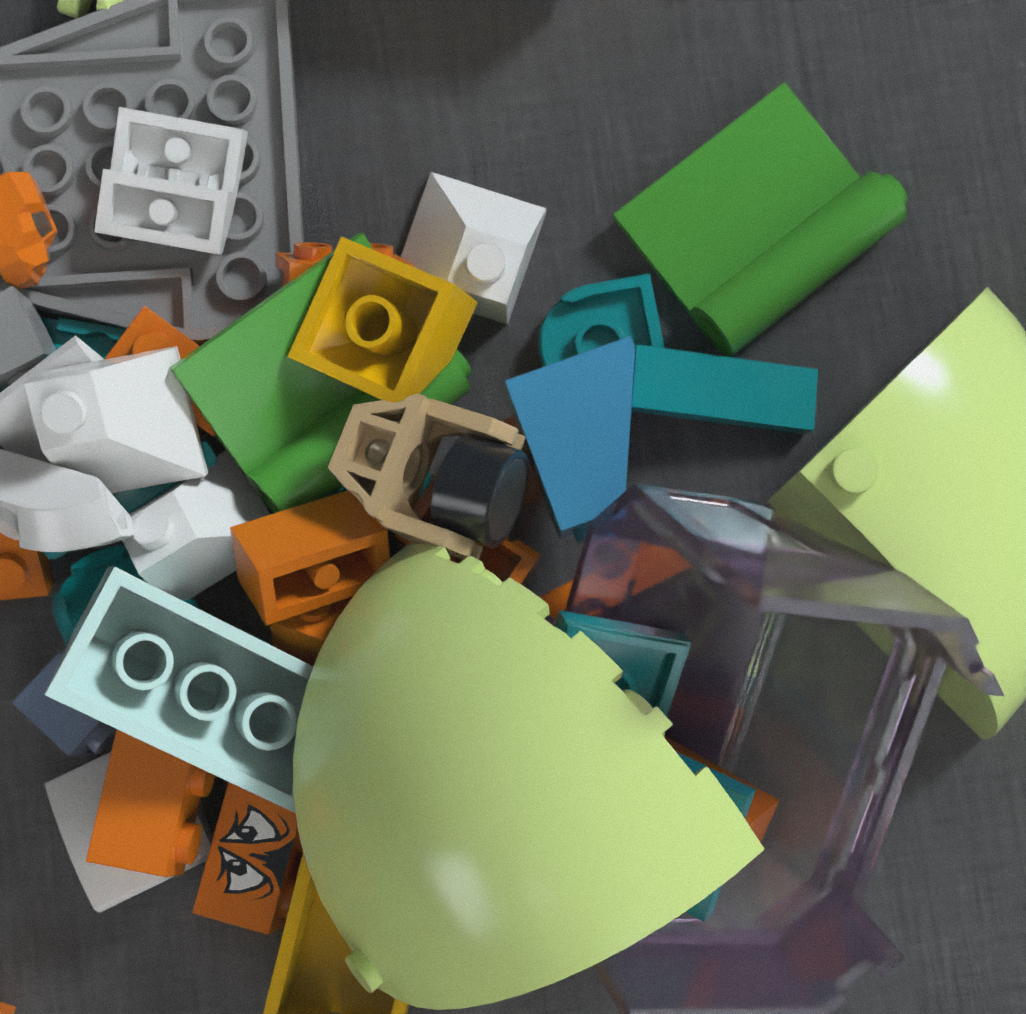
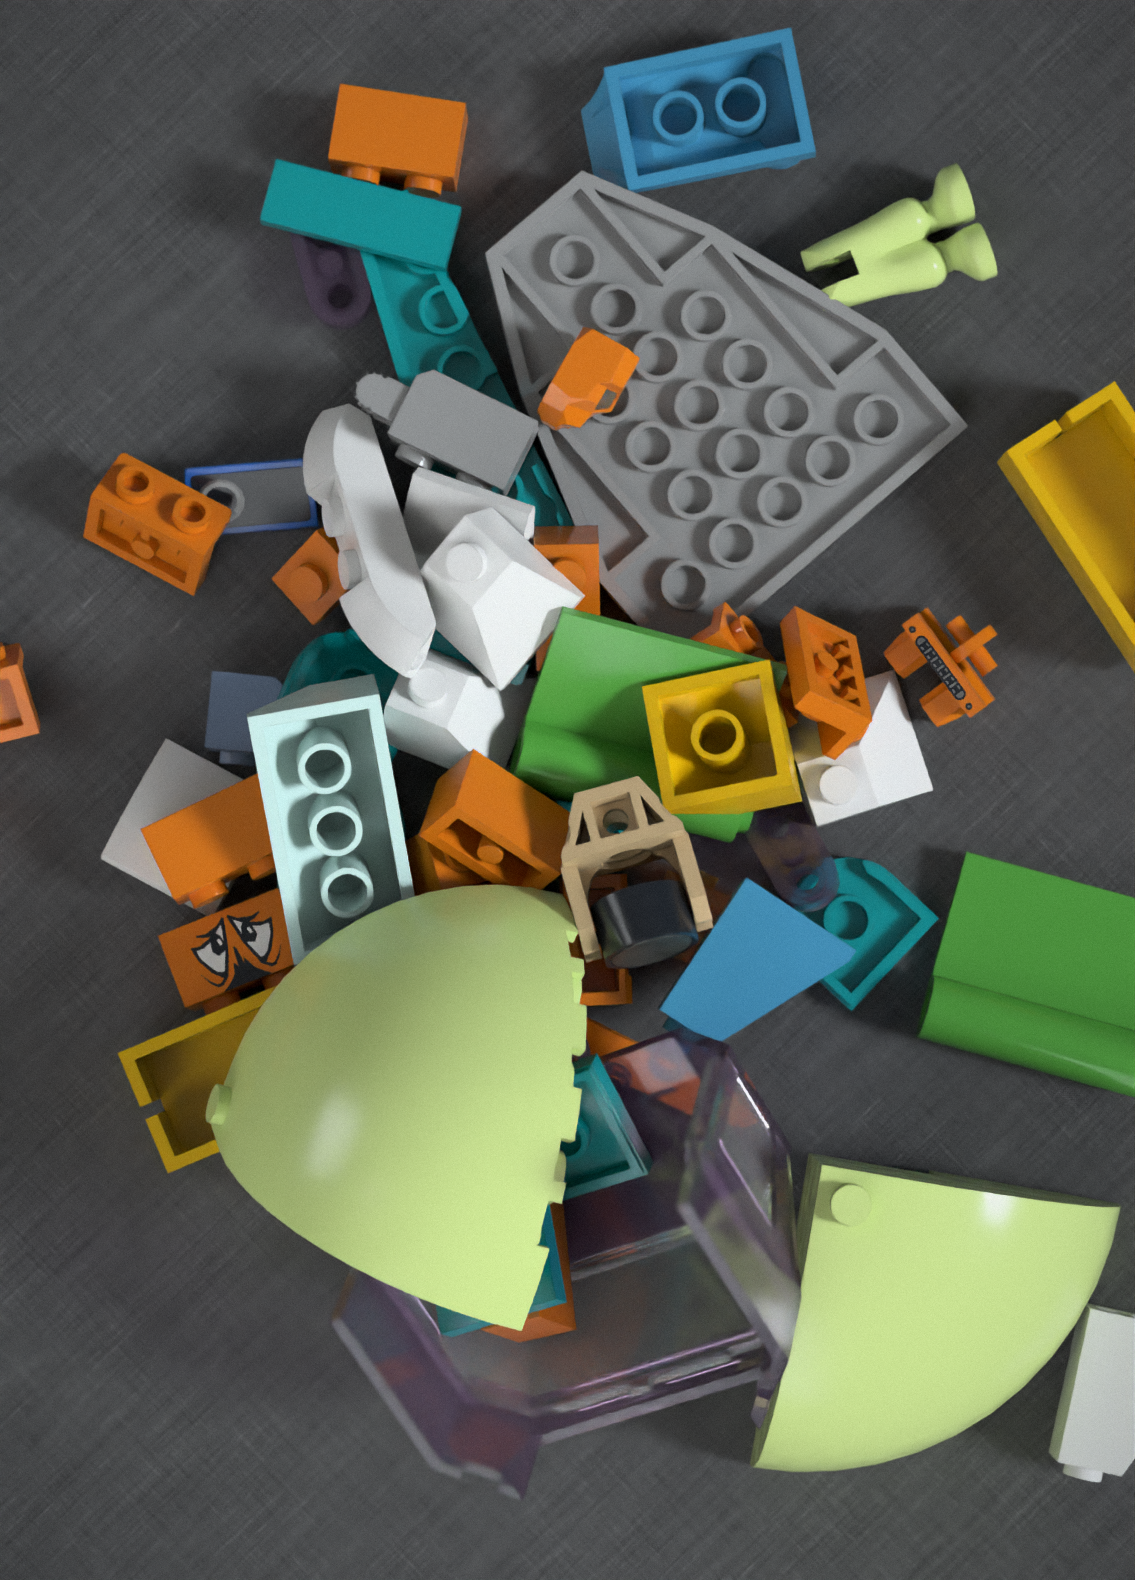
camera: 55 degrees right, 5 degrees up
white slope [94,107,248,255] -> none
teal tile [631,344,818,434] -> none
none -> plate [744,802,840,912]
none -> orange bracket [780,606,873,760]
none -> orange hips [883,607,998,727]

